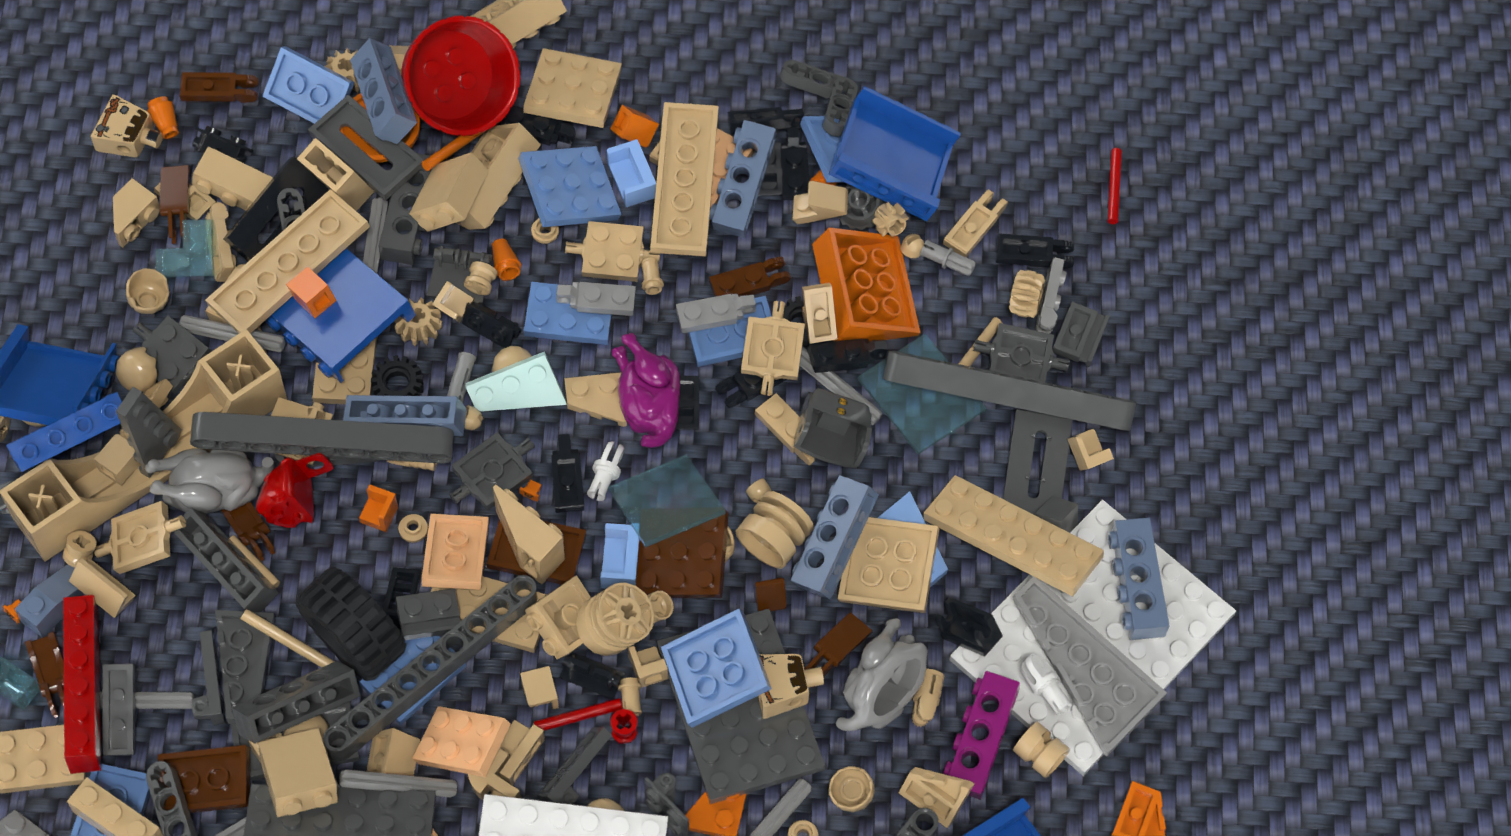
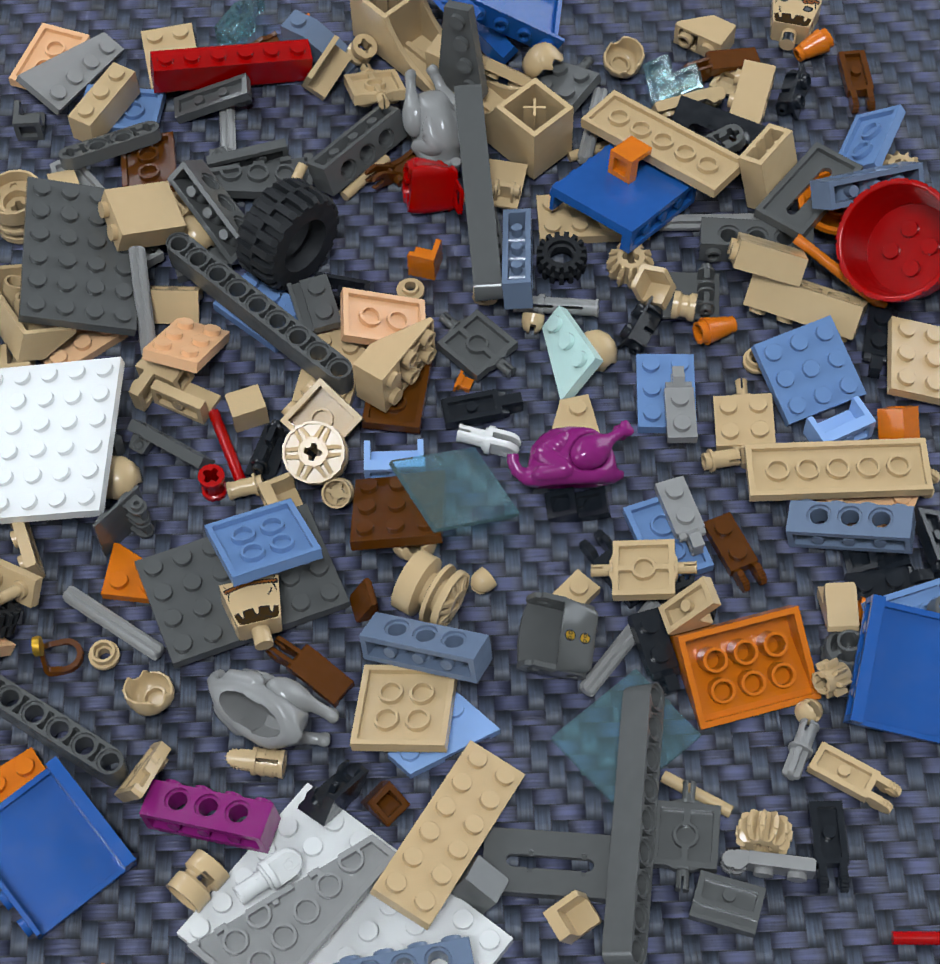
camera: 90 degrees right, 5 degrees down
none -> reddish brown slope [360,780,411,827]

